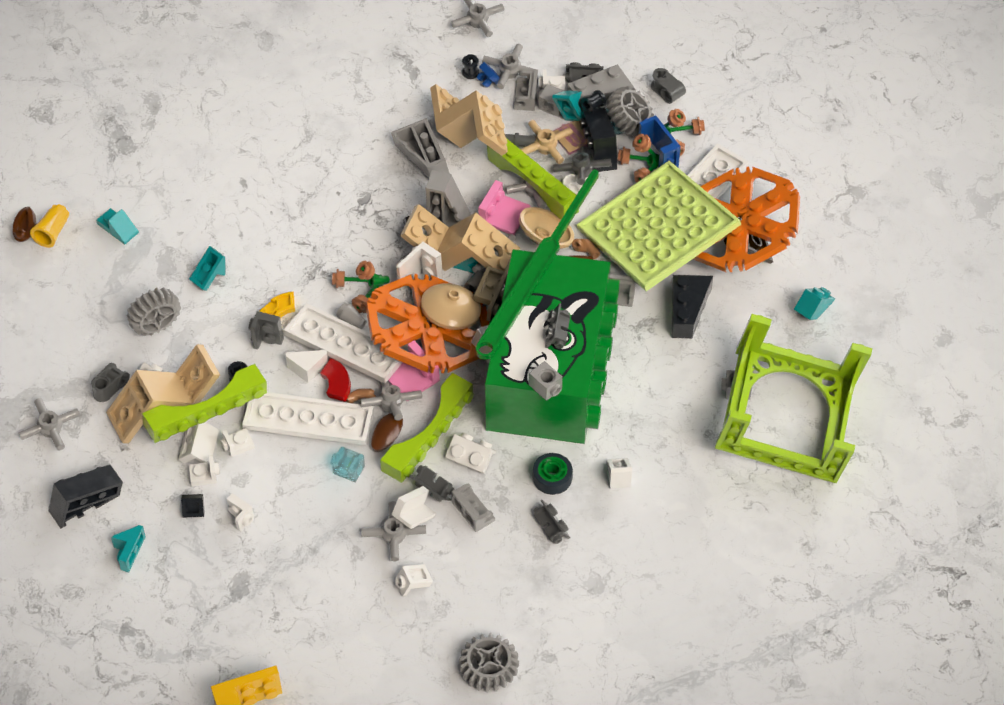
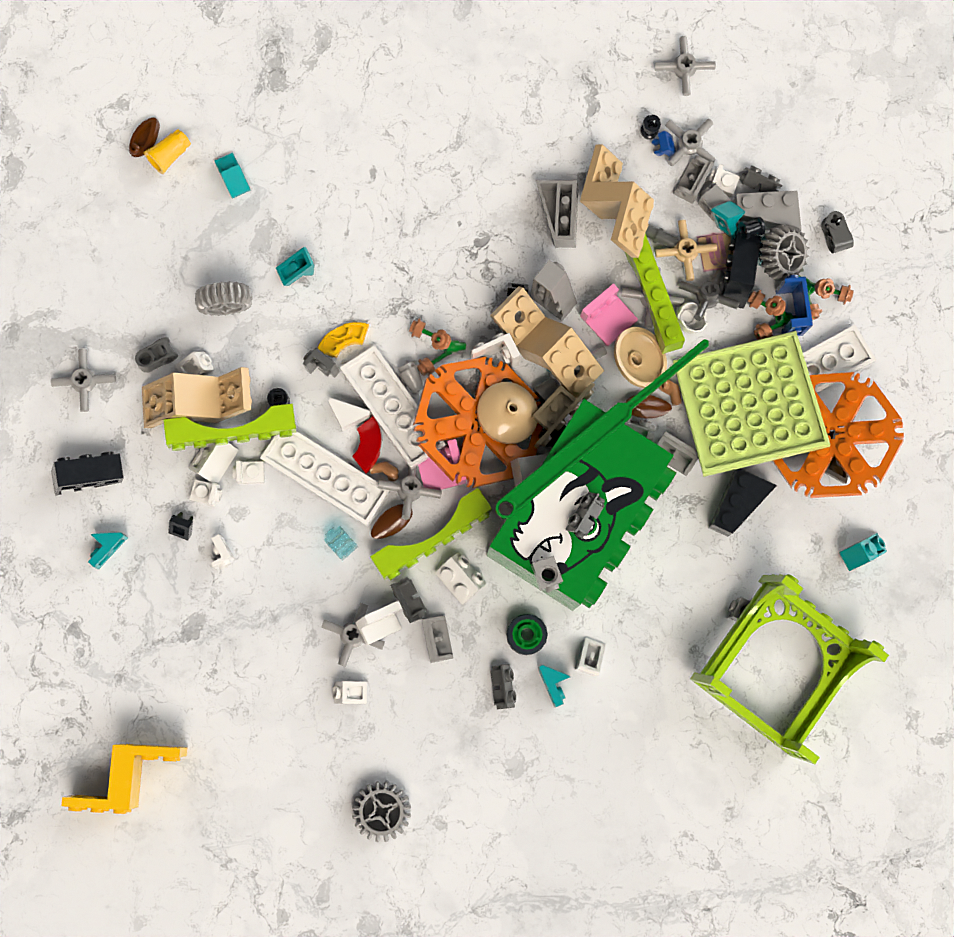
camera: 15 degrees right, 25 degrees up
none -> teal slope [538,665,571,708]

